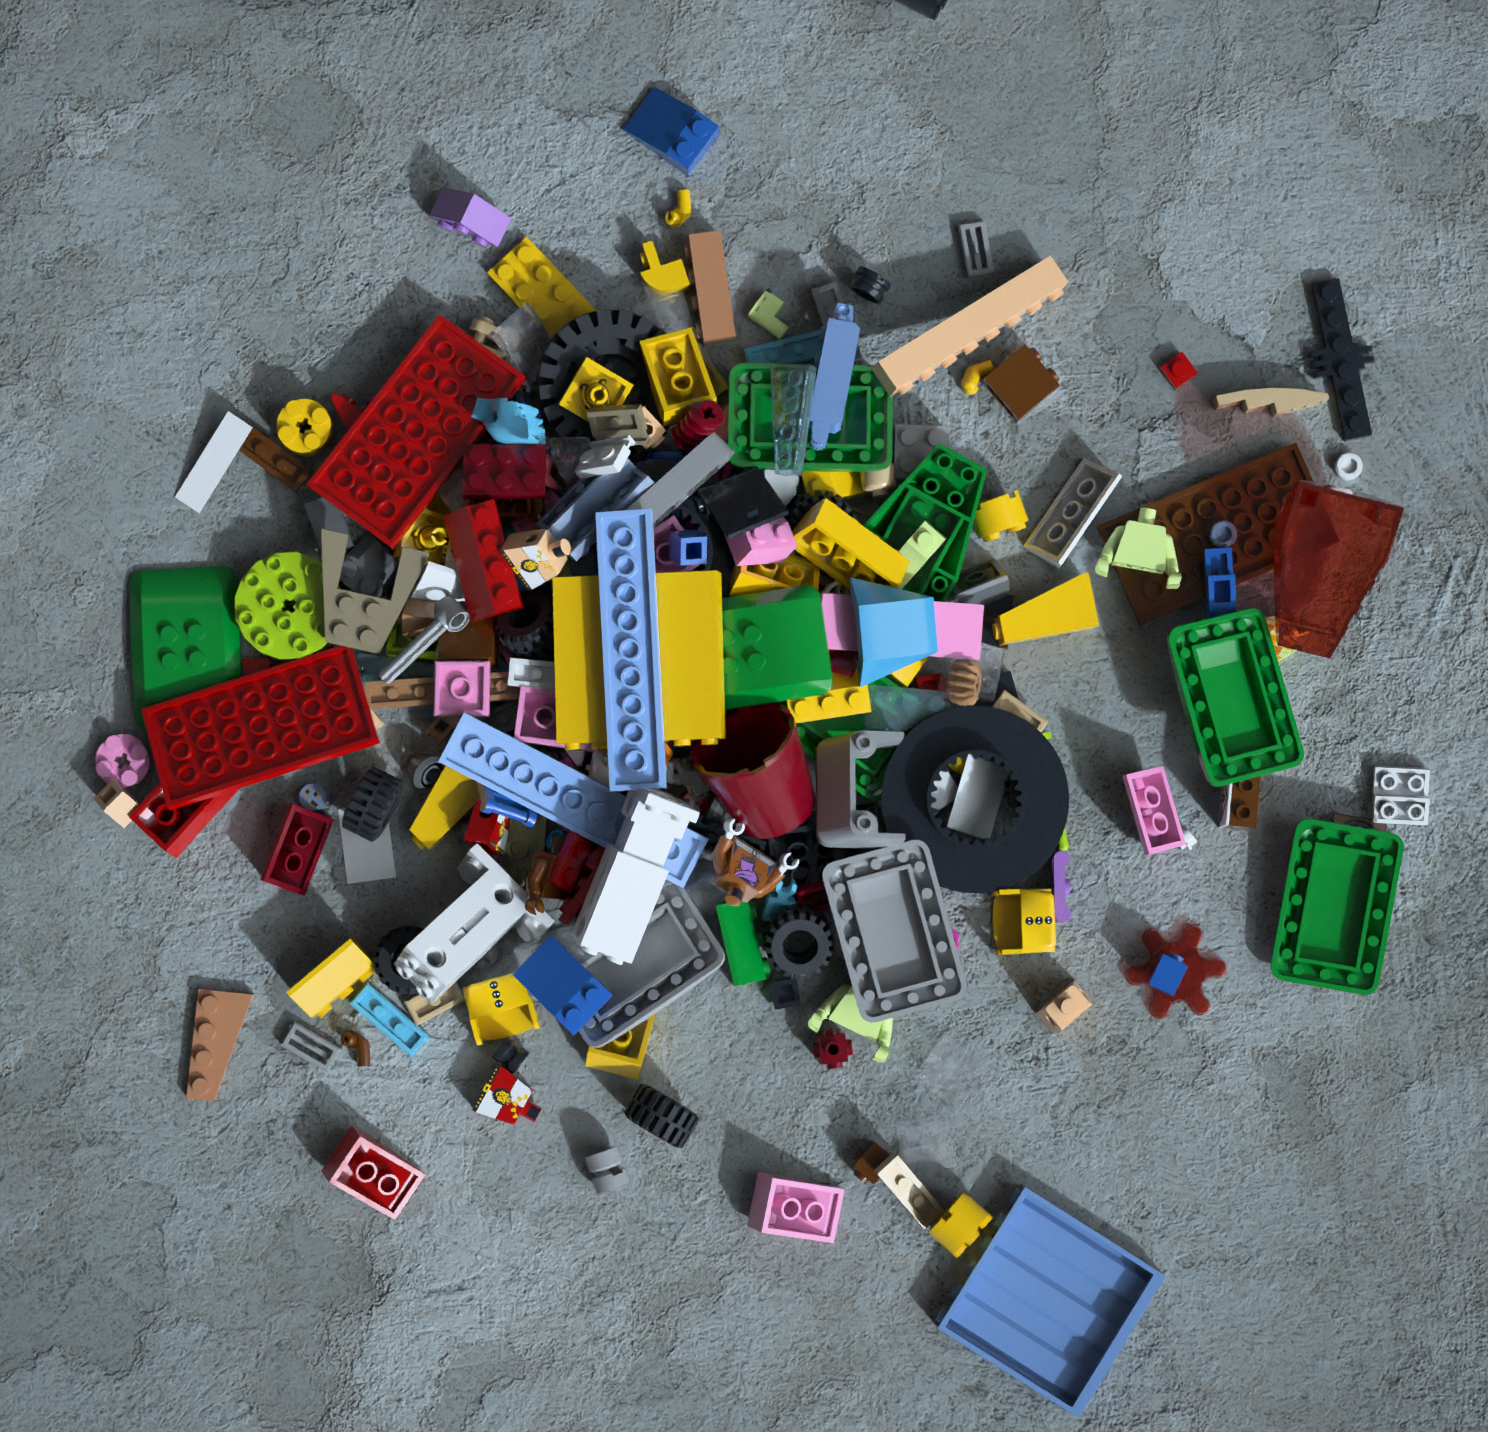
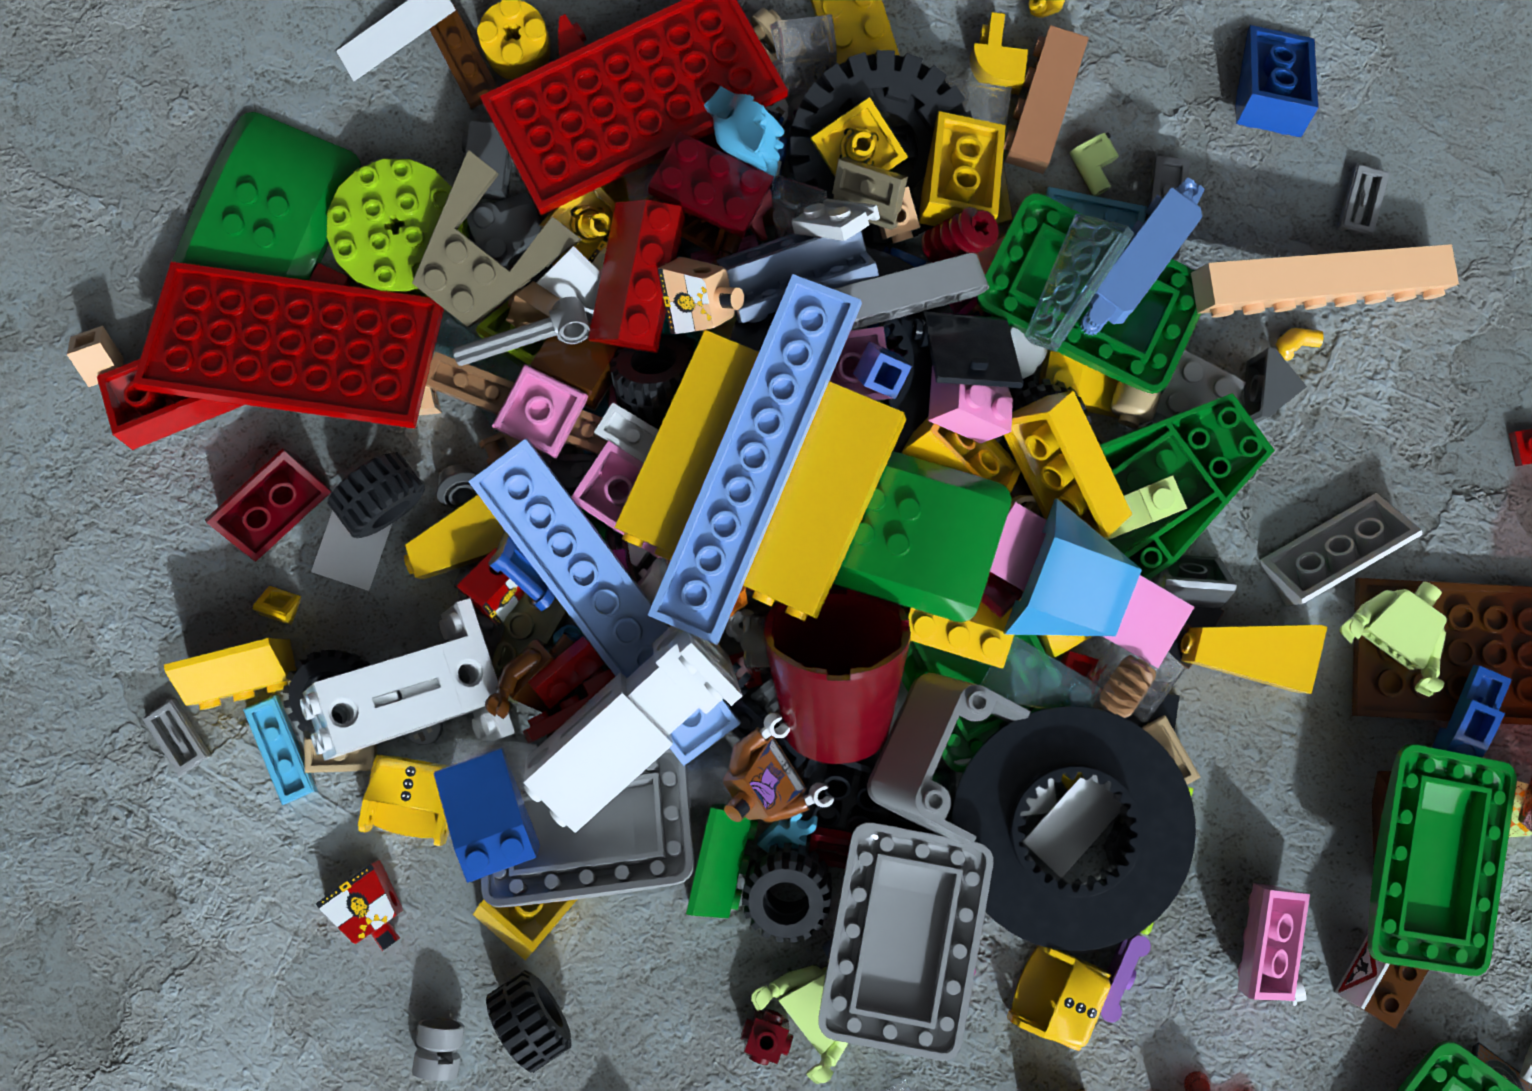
camera: 25 degrees right, 0 degrees up
bright pink plate [95,734,151,789] -> none
nougat wing [186,989,254,1101] -> none
sand blue tile [299,783,328,811] -> none
red slope [321,1126,426,1220] -> none
reddish brown arm [341,1030,371,1067] -> none
black wheel [492,1036,530,1074] -> none
black plate [769,978,802,1010] -> none
black wheel [848,266,891,305] -> none
yellow brick [973,490,1029,542] -> none
reddish brown piece [982,344,1060,424] -> none
sand blue tile [1209,520,1237,548] -> none
none -> yellow slope [253,586,301,626]
none -> blue slope [1236,25,1319,138]
none -> dark grey slope [1242,347,1307,424]

